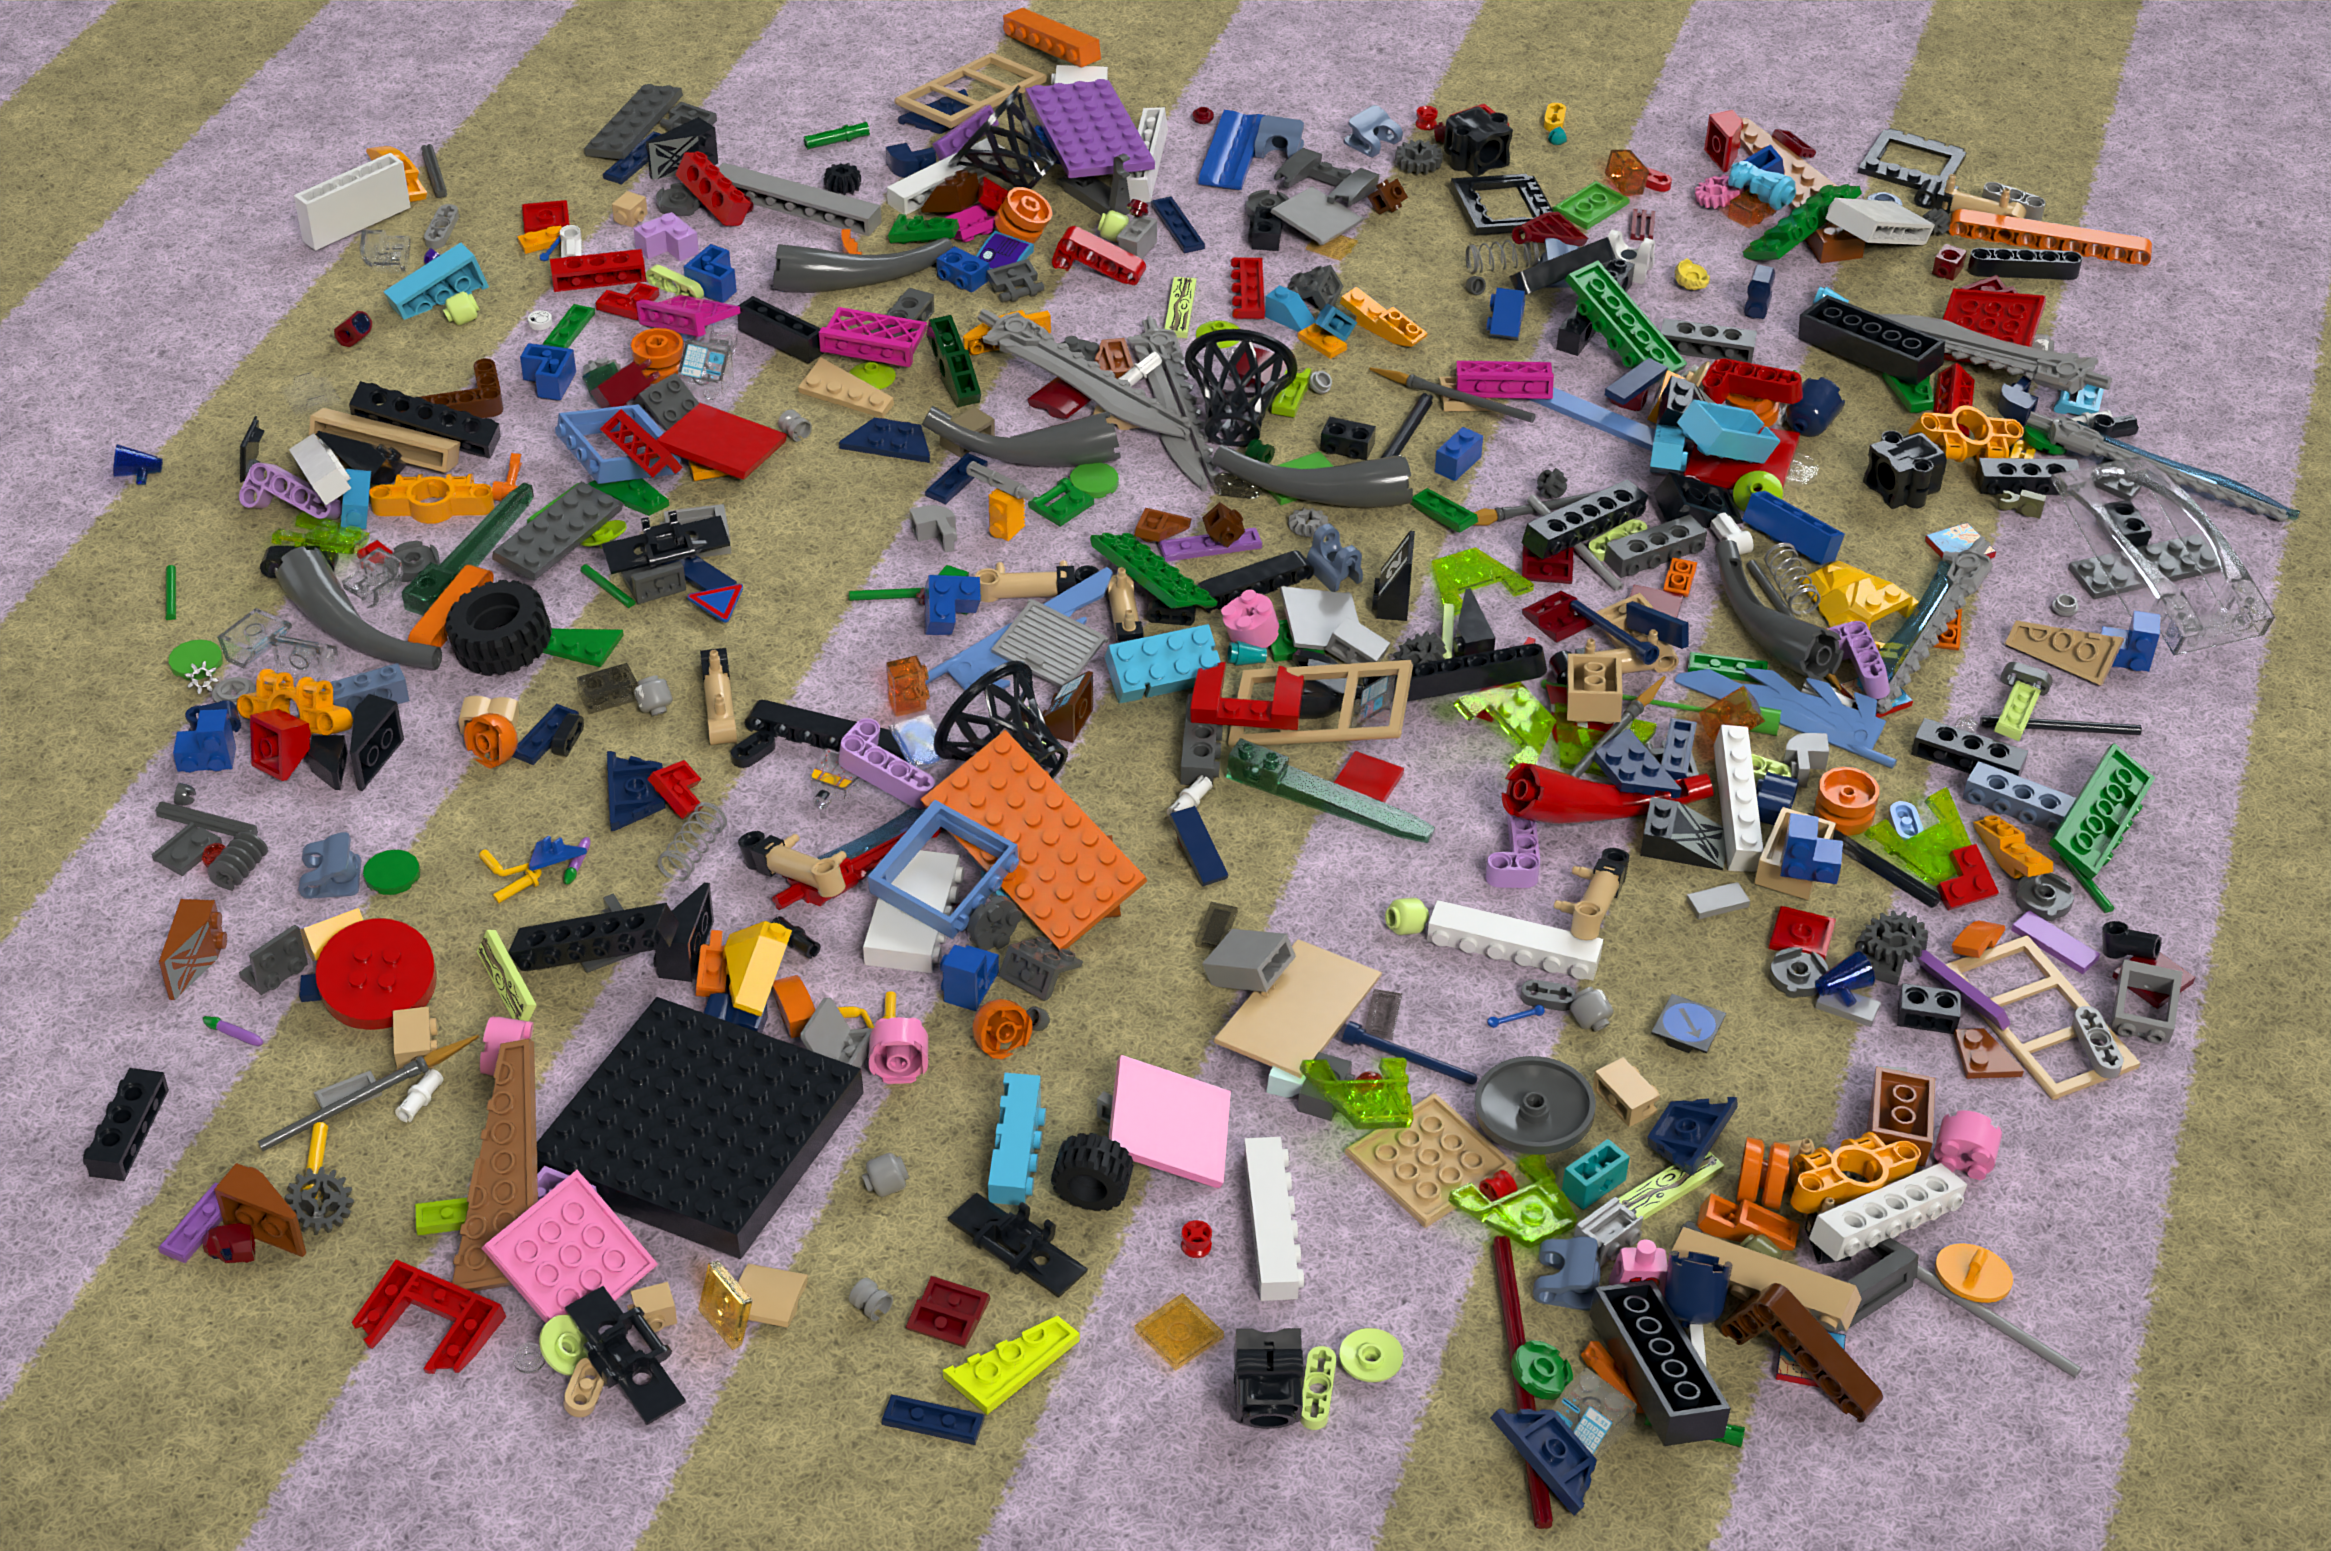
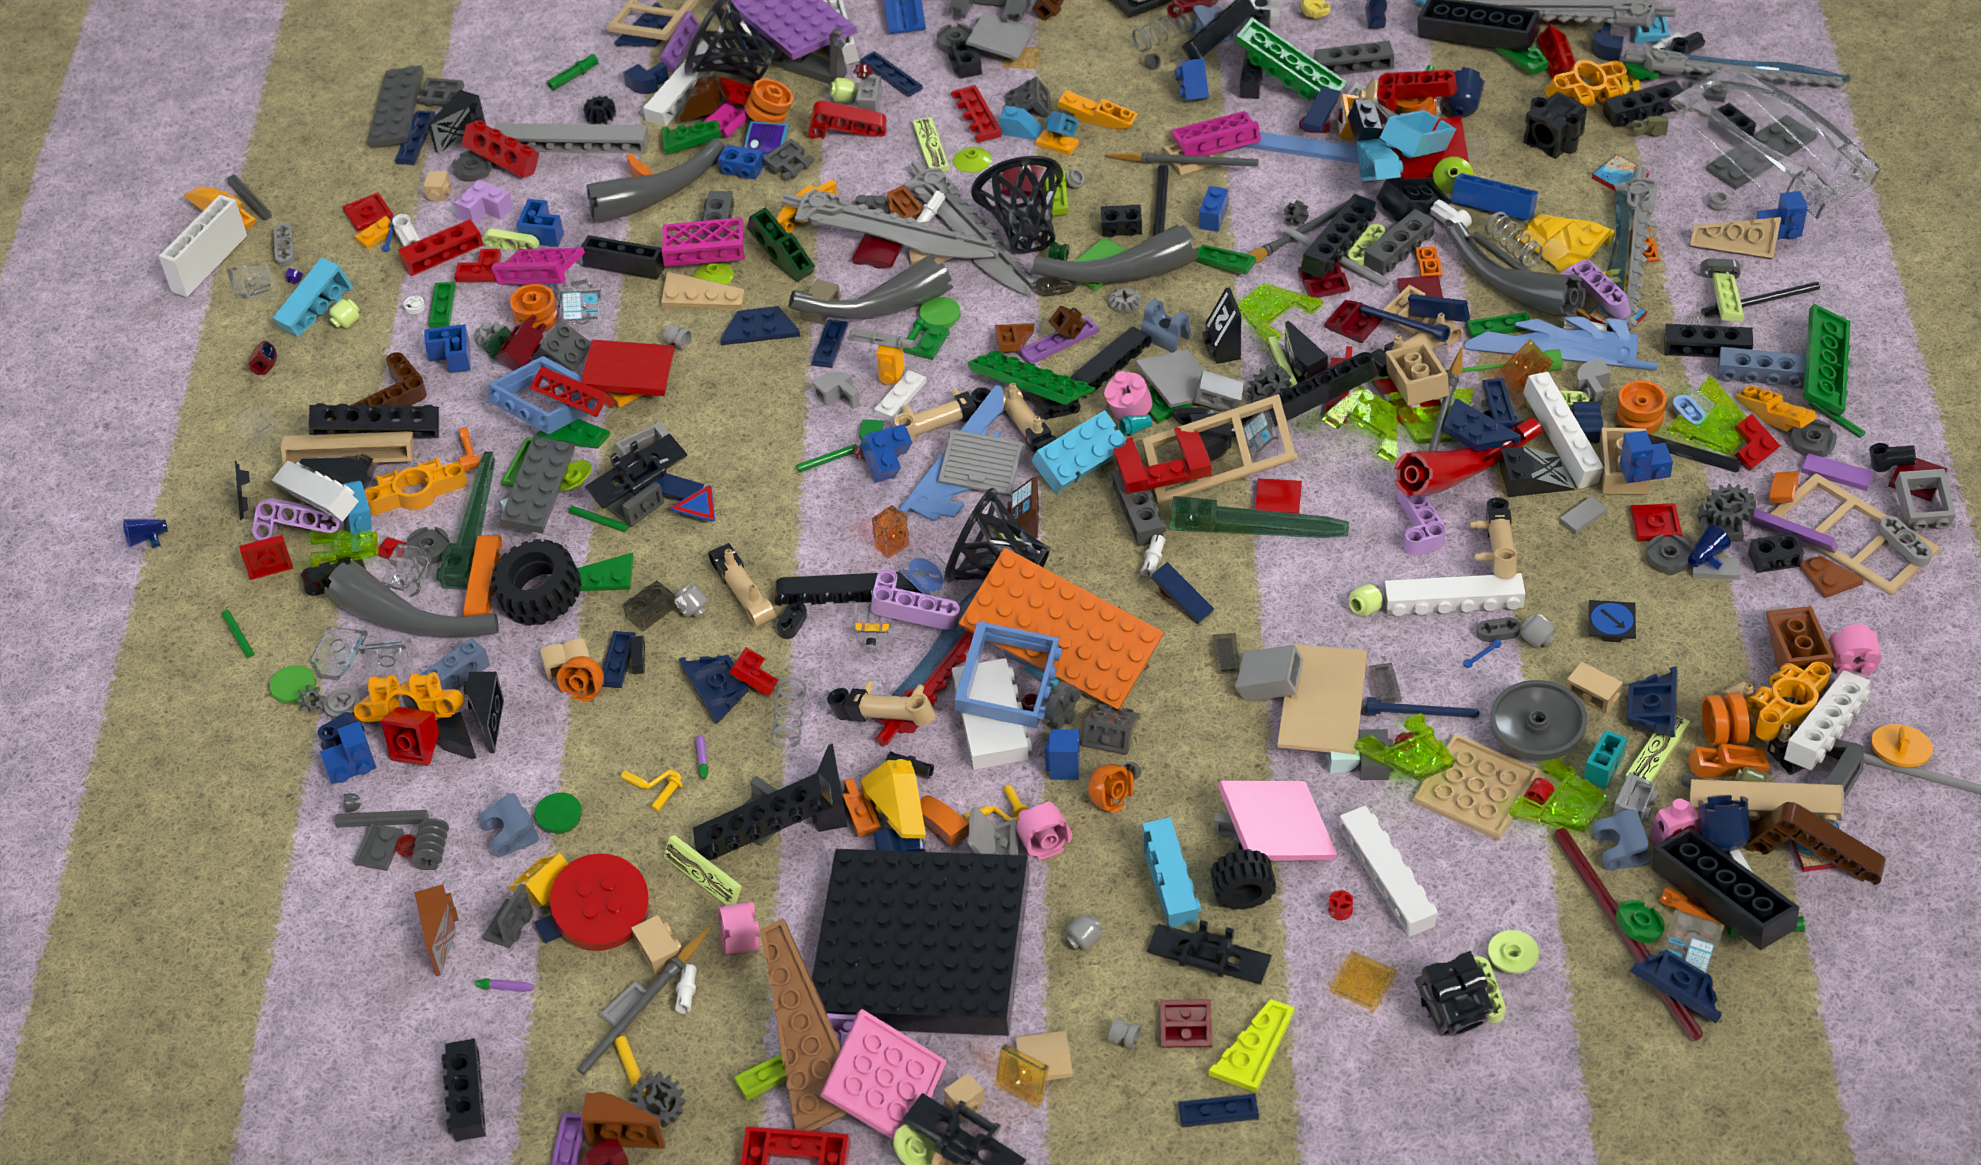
camera: 15 degrees left, 5 degrees up
blue piece [529,836,587,871] -> none
none -> red tile [239,535,294,580]
none -> white plate [874,370,927,421]

